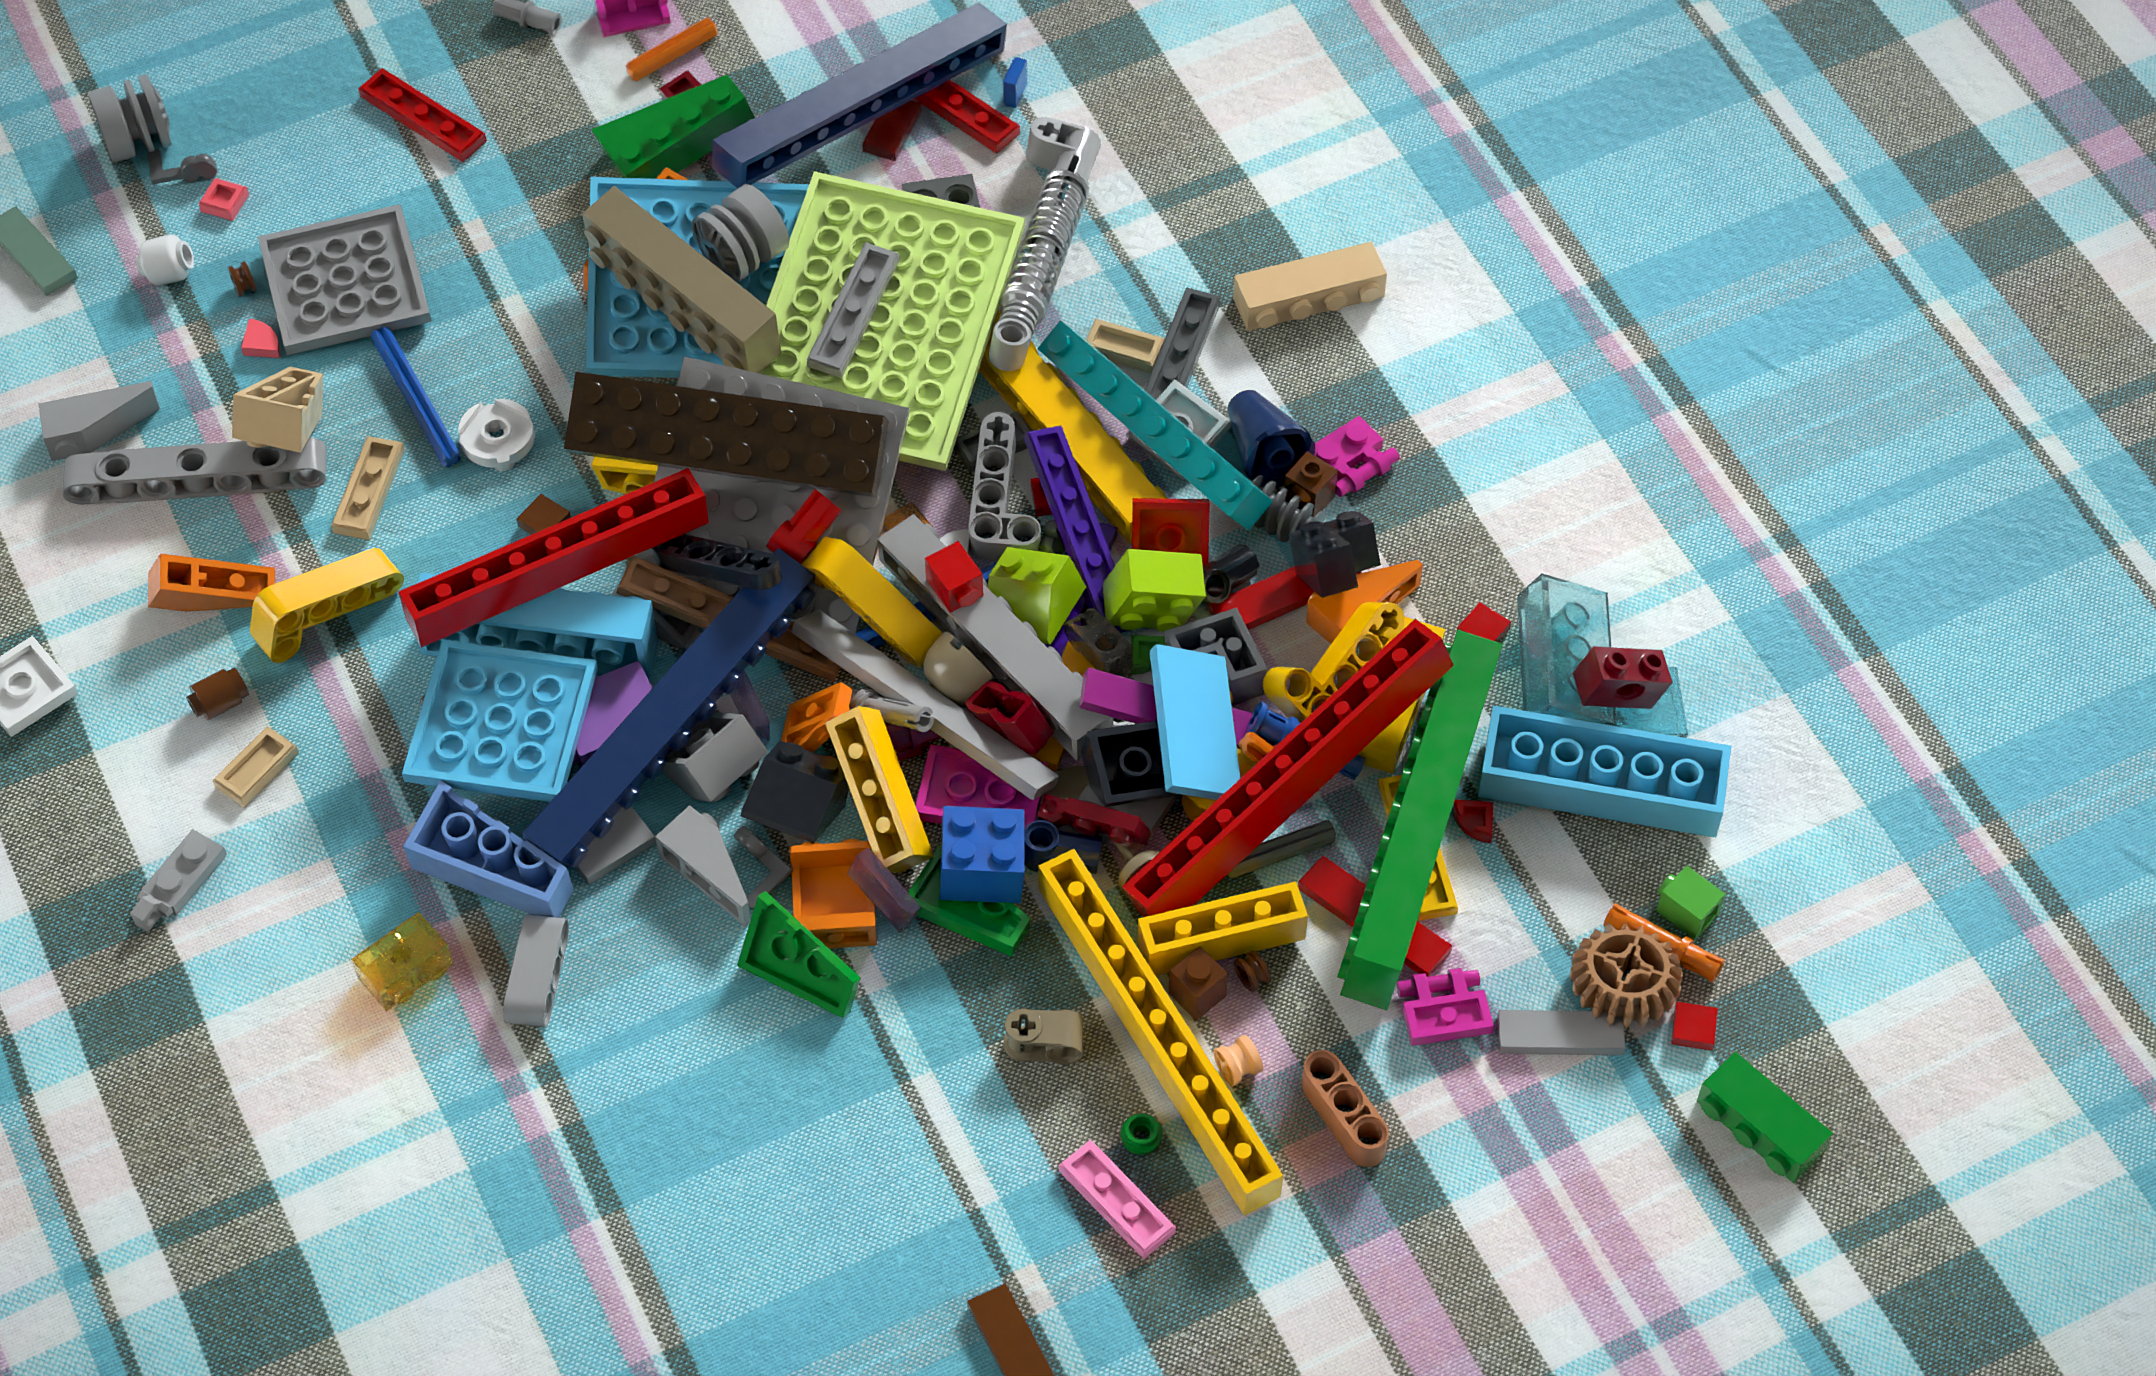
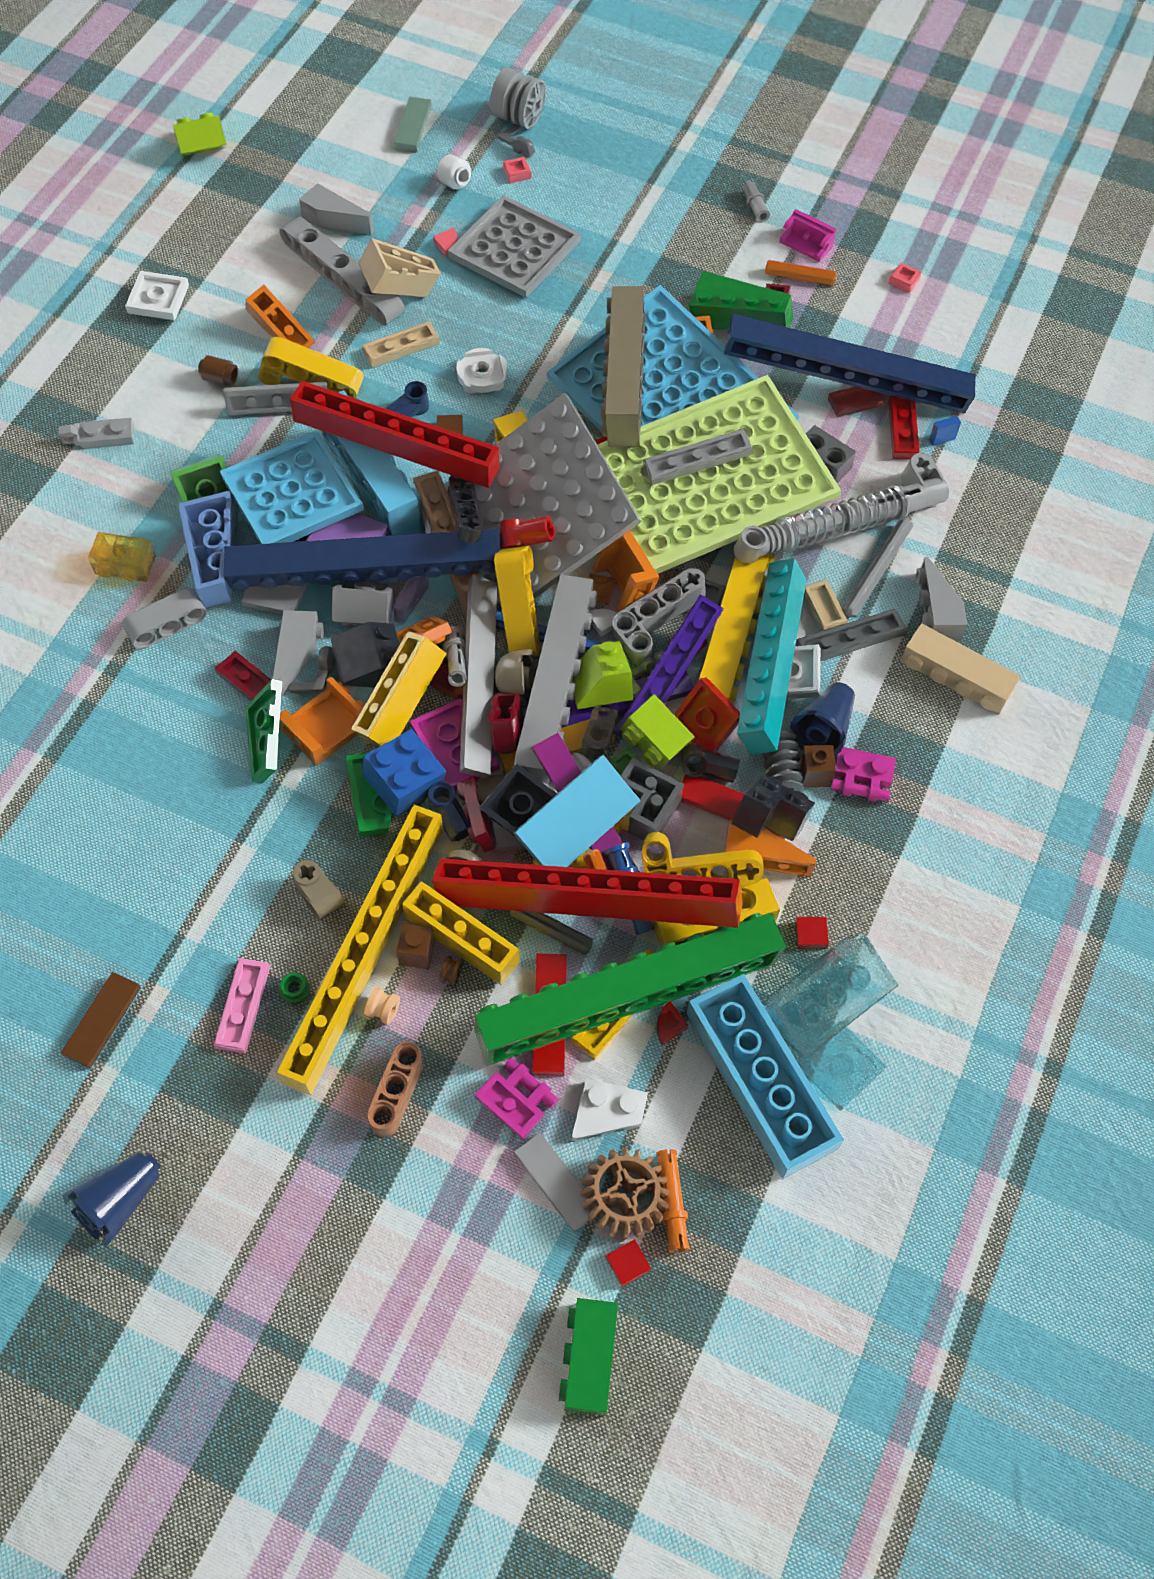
camera: 50 degrees right, 5 degrees up
tan tile [212,726,299,807] -> none
reddish brown bush [227,261,257,298] -> none
red tile [358,68,487,162] -> none
blue axle [371,326,461,468] -> none
dark brown brick [564,372,889,497] -> none
light grey wheel [691,184,790,283] -> none
tile [847,848,920,933] -> none
red brick [924,541,984,613] -> none
dark red brick [1572,646,1673,709] -> none
bright green brick [1656,865,1726,940] -> none
none -> bright green slope [169,454,238,508]
none -> dark red plate [215,650,271,702]
none -> light grey tile [223,382,328,416]
none -> dark blue piece [385,381,430,418]
none -> white wing [572,1078,648,1142]
none -> orange panel [592,530,659,613]
none -> light grey axle [843,517,913,618]
none -> light grey slope [916,557,967,640]

